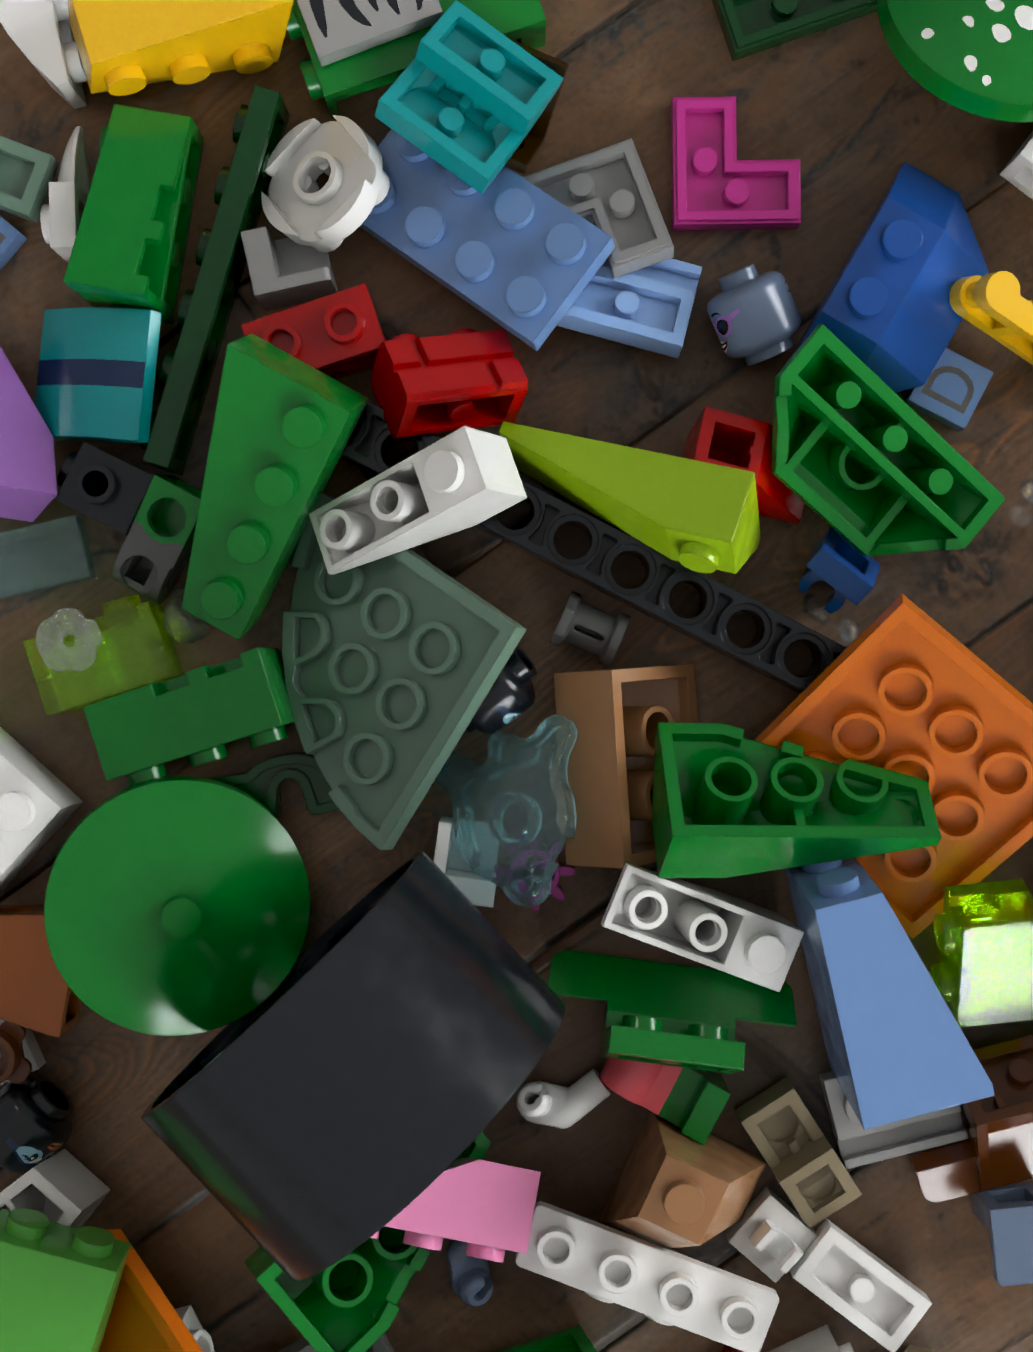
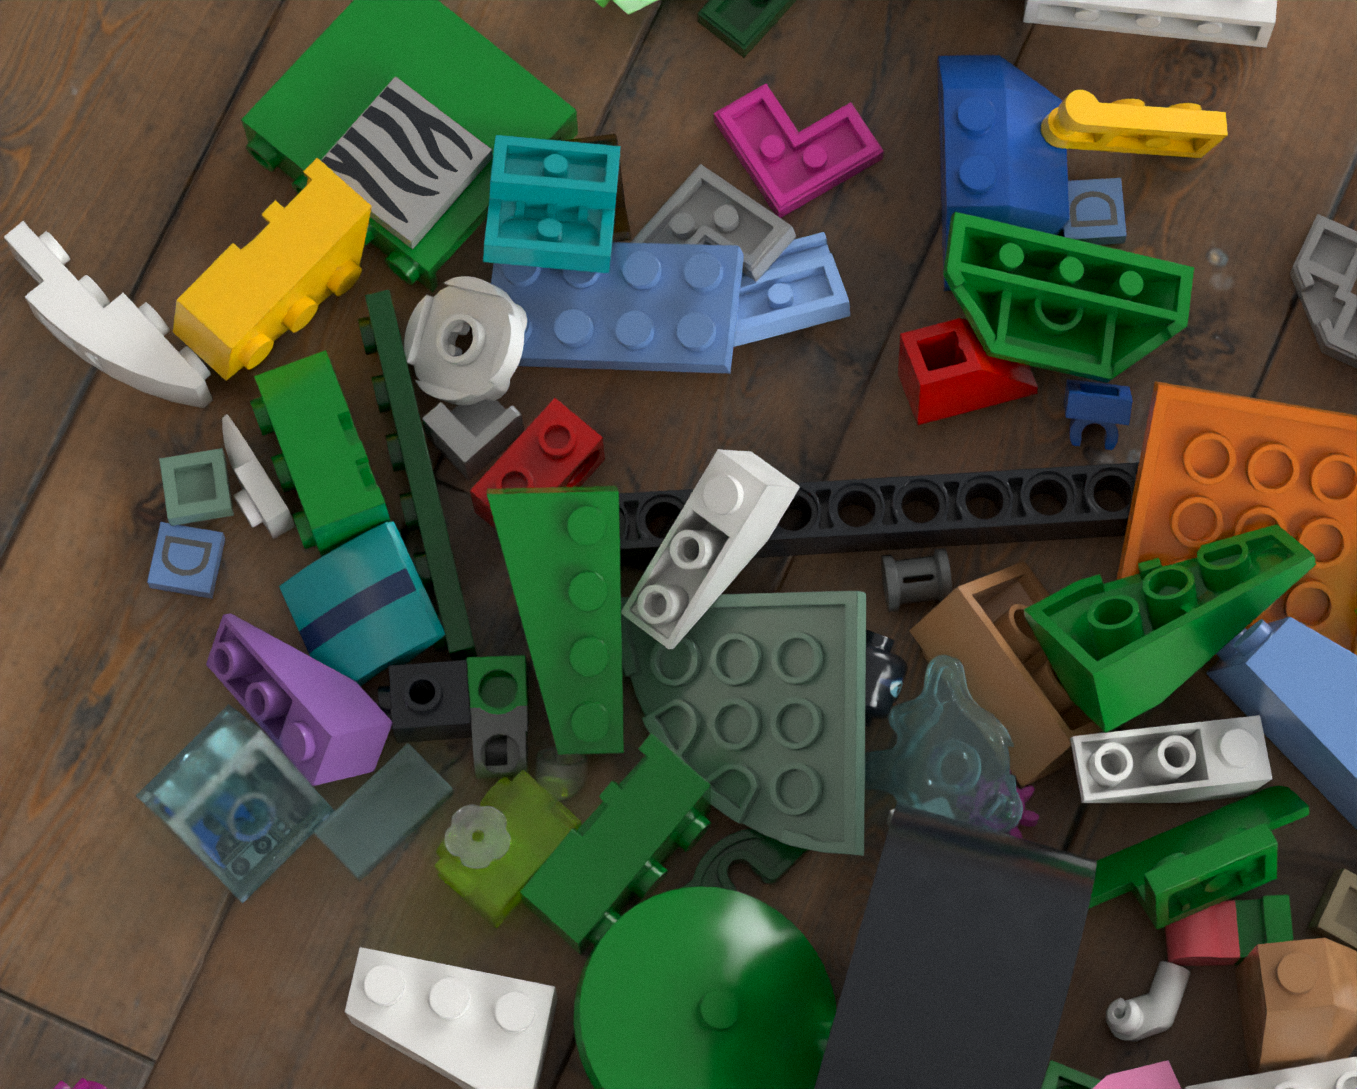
camera: 25 degrees left, 15 degrees down
red brick [371,328,528,438] -> none
lime wedge [499,421,761,574] -> none
sand blue head [707,263,801,366] -> none

